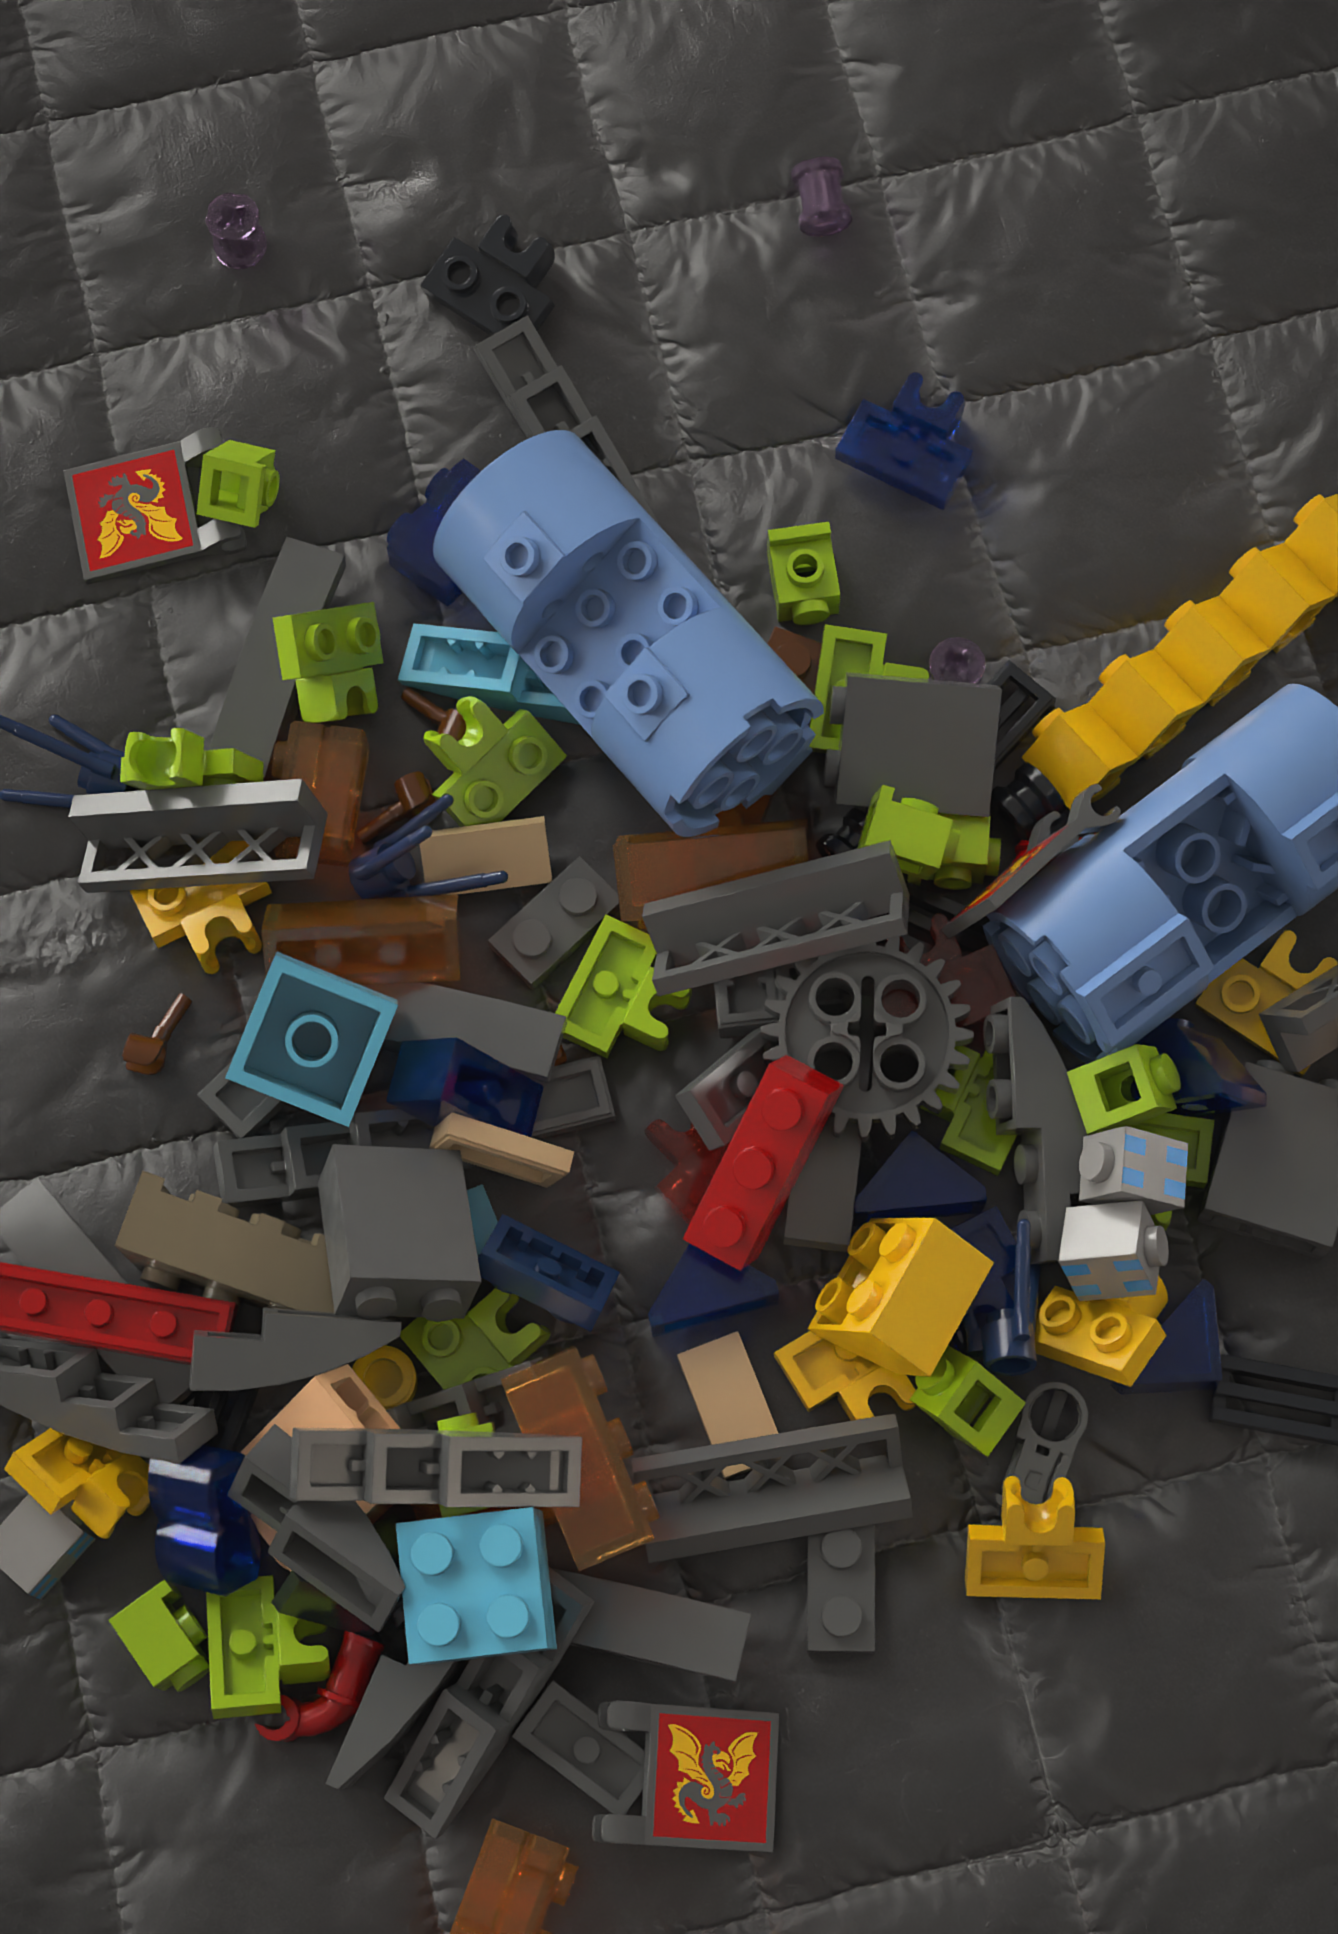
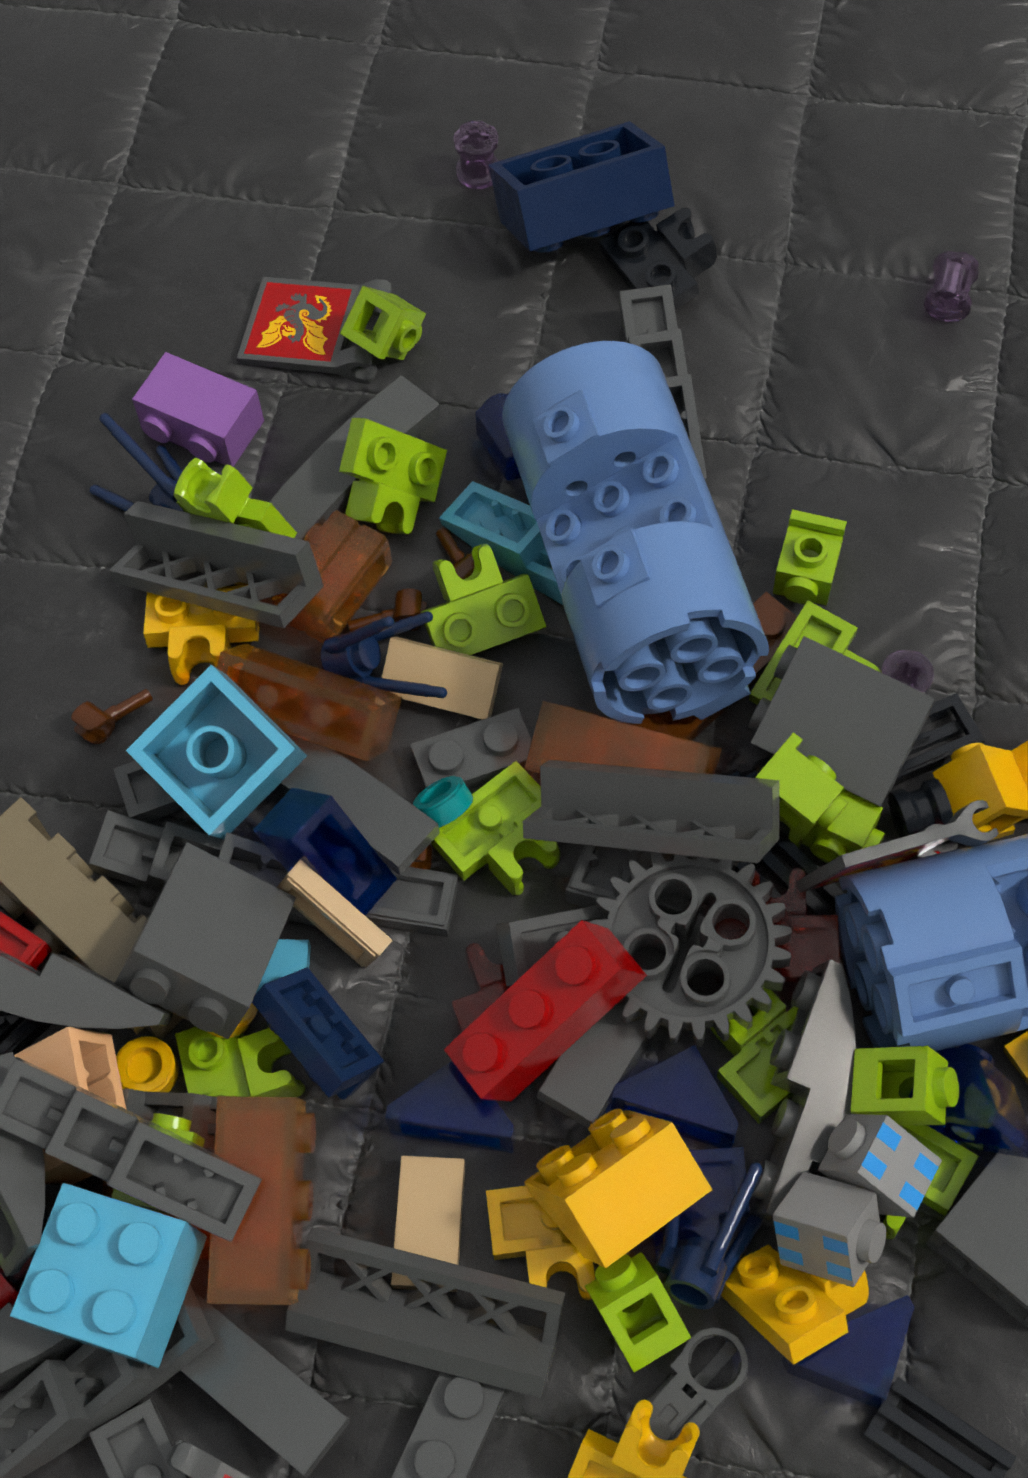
camera: 25 degrees right, 10 degrees down
clear blue plate [835,372,973,510] -> none
none -> medium lavender brick [132,352,264,467]
none -> teal tile [413,776,473,828]
none -> dark blue brick [488,121,675,253]

